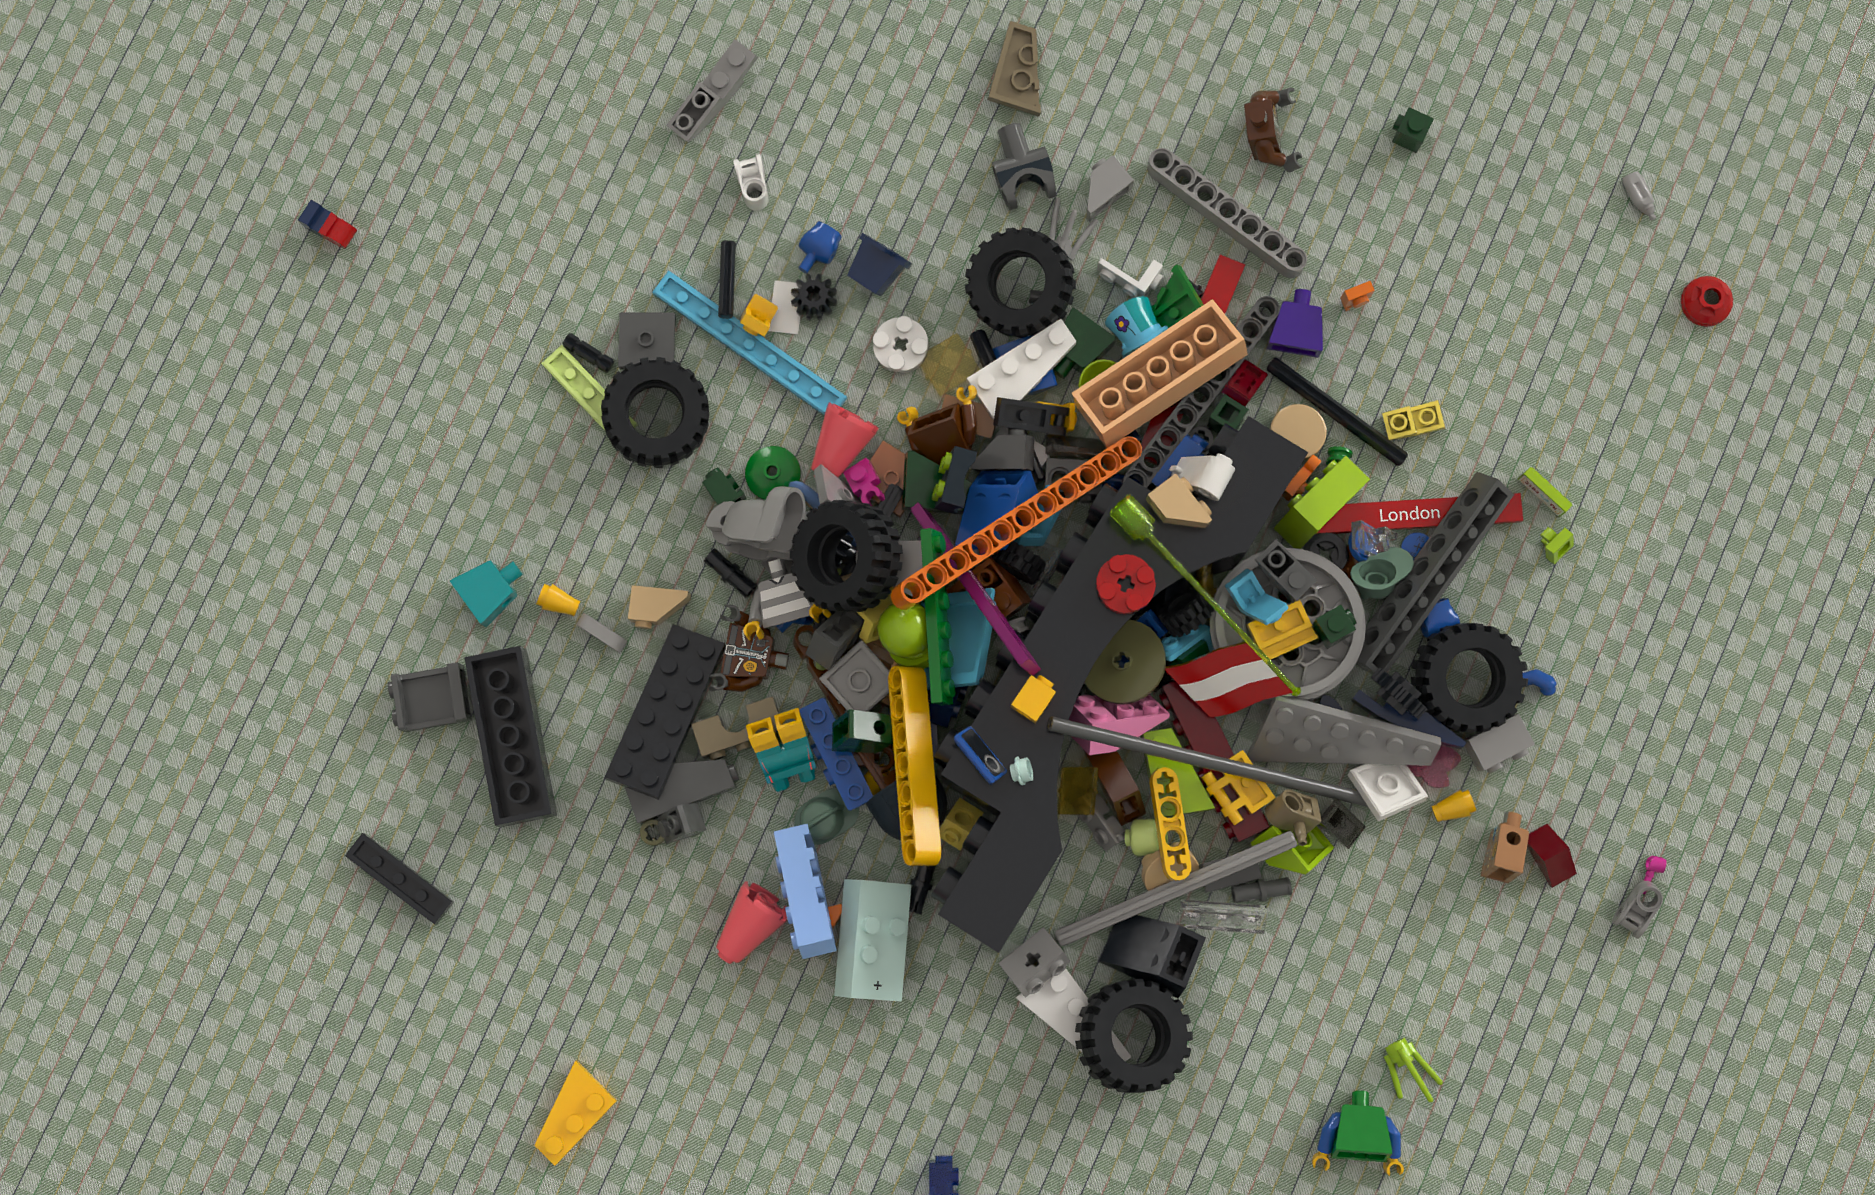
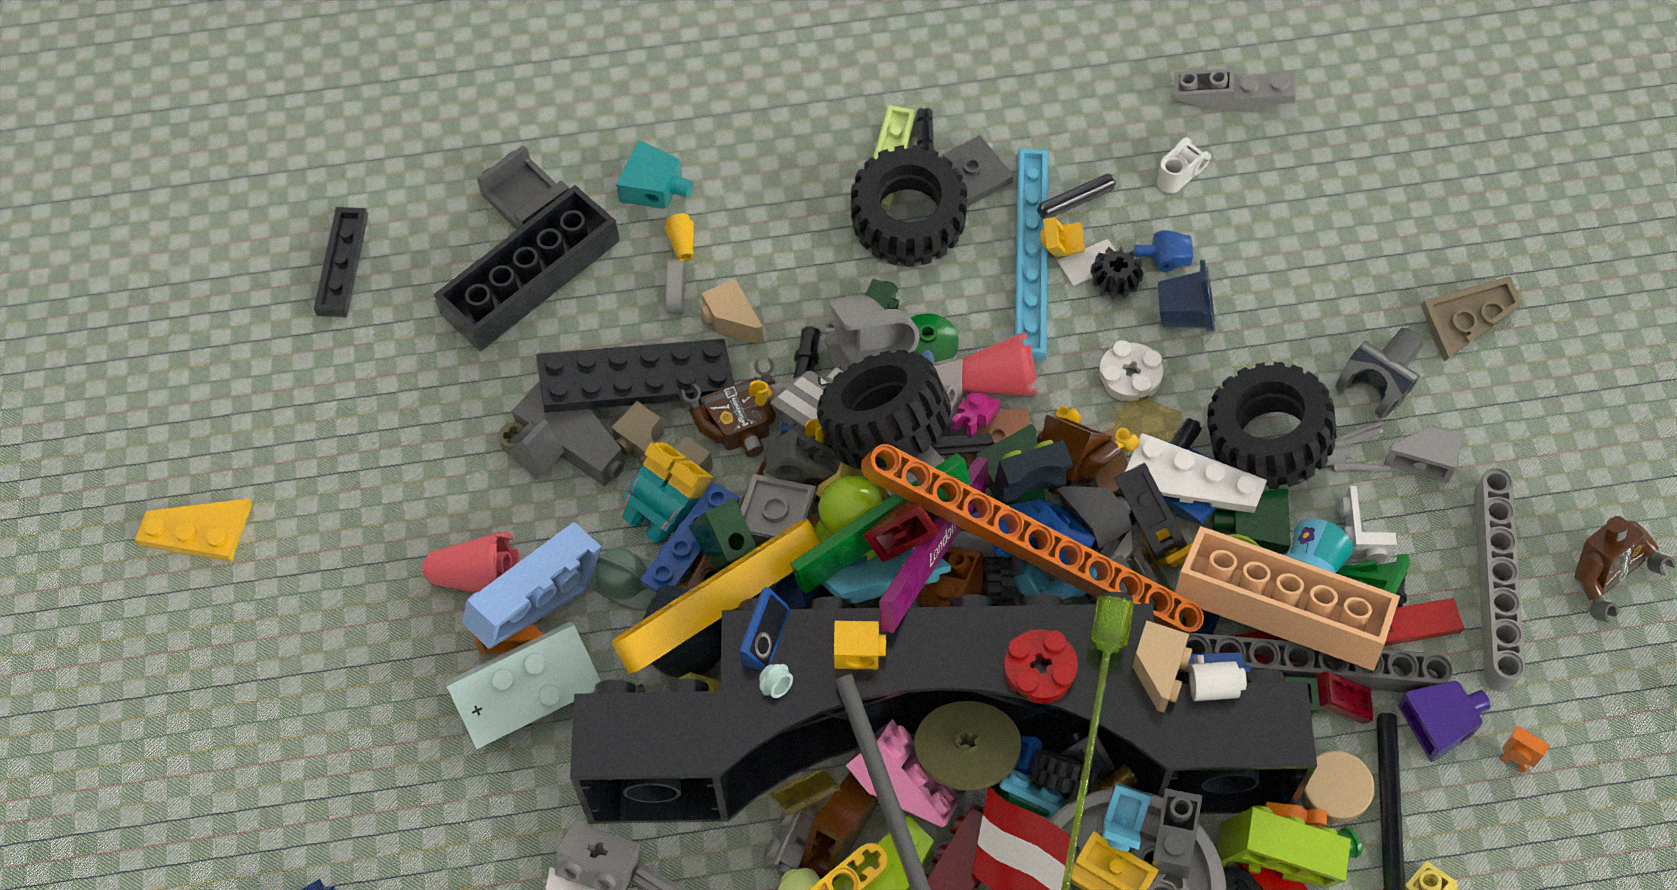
camera: 55 degrees right, 20 degrees down
none -> dark red slope [863,502,940,563]

